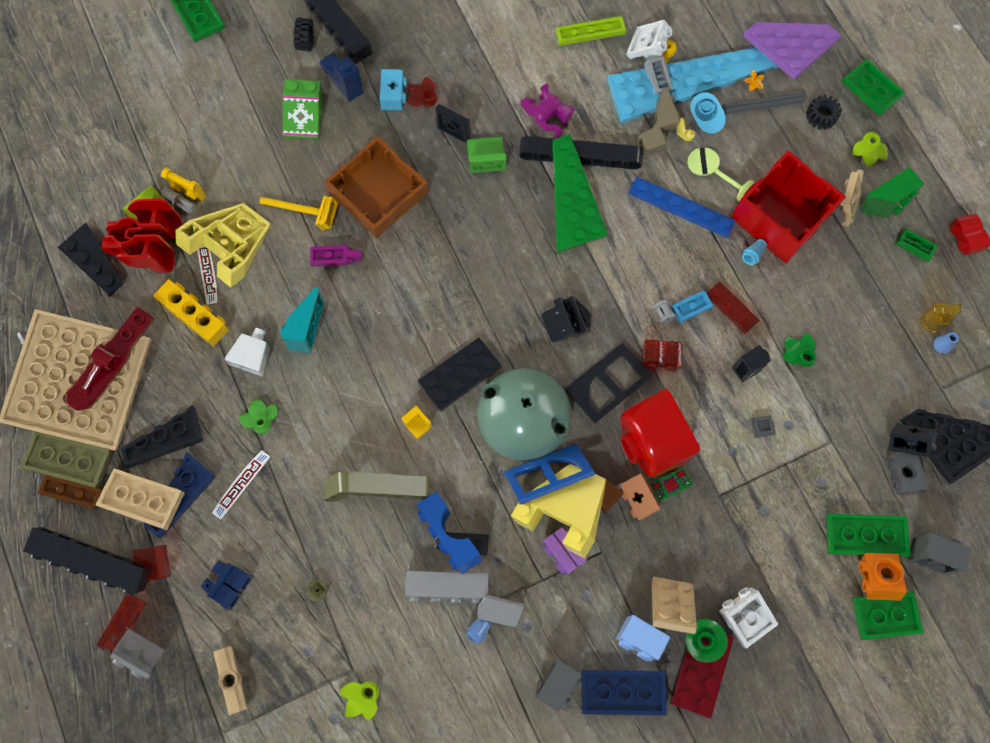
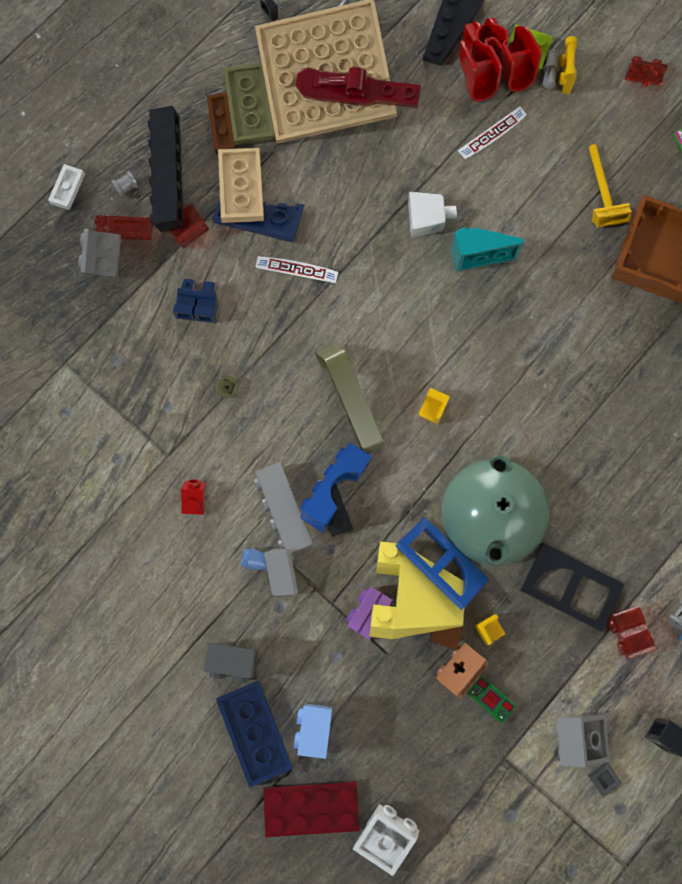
camera: 70 degrees right, 5 degrees up
black wing [121,405,204,468] -> none
yellow brick [153,279,229,347] -> none
light yellow wedge [176,203,271,287] -> none
tan piece [213,646,248,715] -> none
bright green plate [239,399,278,434] -> none
magenta hinge [310,245,362,267] -> none
lime plate [339,681,379,721] -> none
black plate [418,337,502,412] -> none
black piece [541,296,591,342] -> none
red piece [620,388,700,477] -> none
tan plate [652,577,697,634] -> none
green dish [685,619,727,663] -> none
none -> white plate [48,164,85,210]
none -> light grey bush [111,171,139,197]
none -> red bracket [181,479,206,515]
none -> yellow panel [474,614,505,646]
none -> light grey slope [556,714,610,767]
none -> clear red hips [625,56,668,87]

